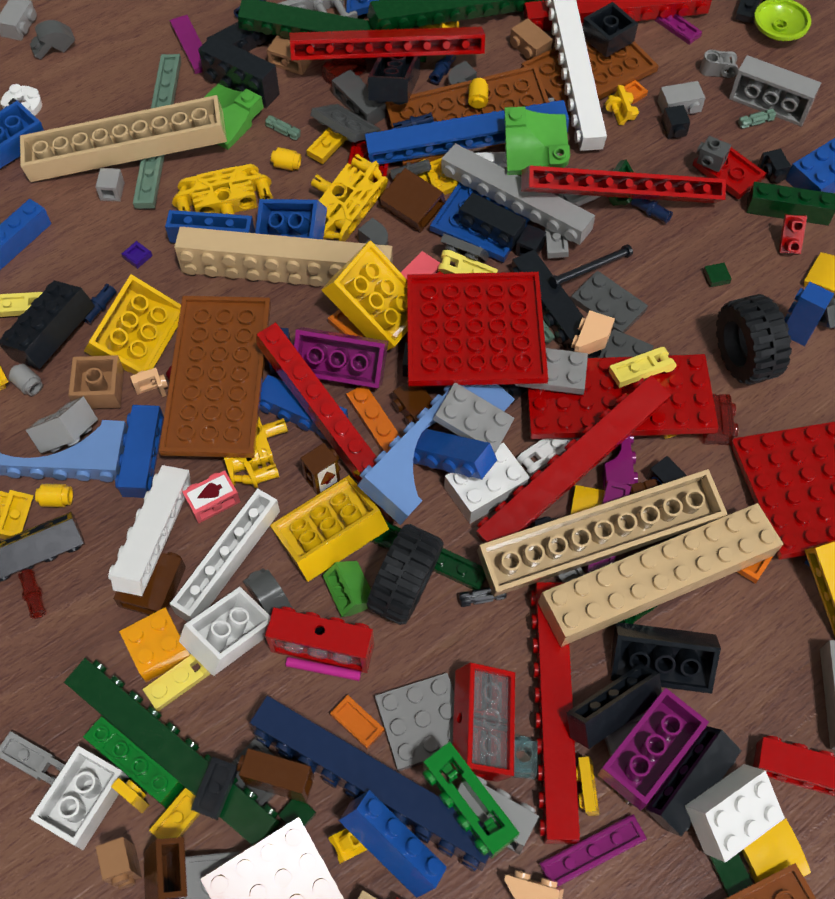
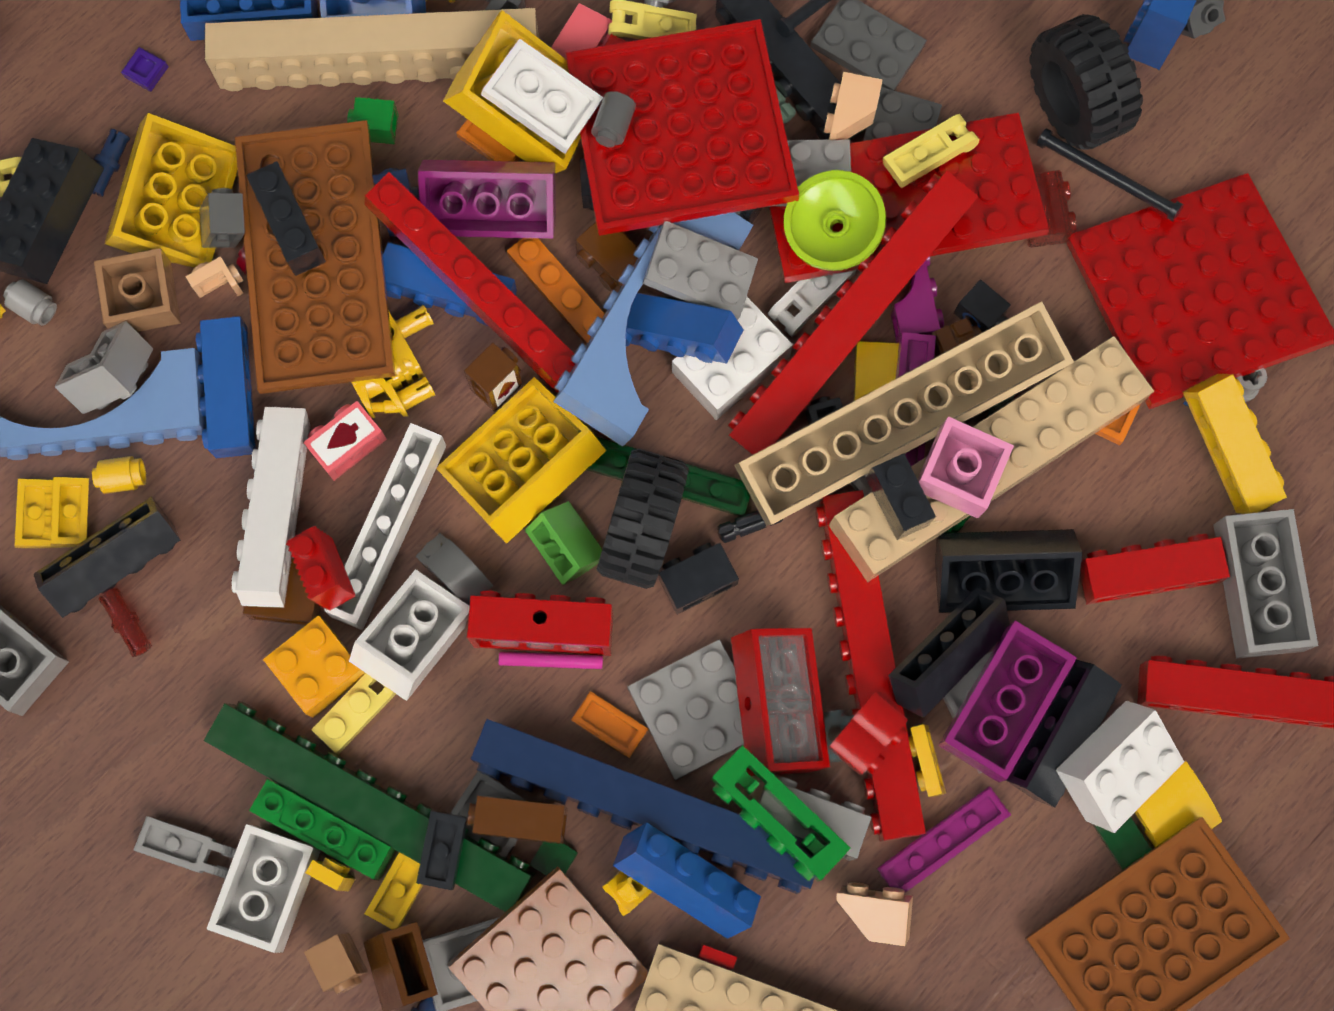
camera: 10 degrees left, 15 degrees up
none -> dark grey brick [200,188,245,248]
none -> black brick [246,161,326,276]
none -> red brick [286,526,356,611]
none -> green brick [347,97,399,144]
none -> white plate [481,38,603,154]
none -> dark grey brick [591,92,636,147]
none -> black brick [659,542,739,615]
none -> lime dish [784,170,886,271]
none -> red brick [828,692,908,776]
none -> black brick [866,453,936,540]
none -> bright pink brick [917,416,1014,518]
none -> black bar [1037,128,1184,222]
none -> red brick [1080,534,1230,605]

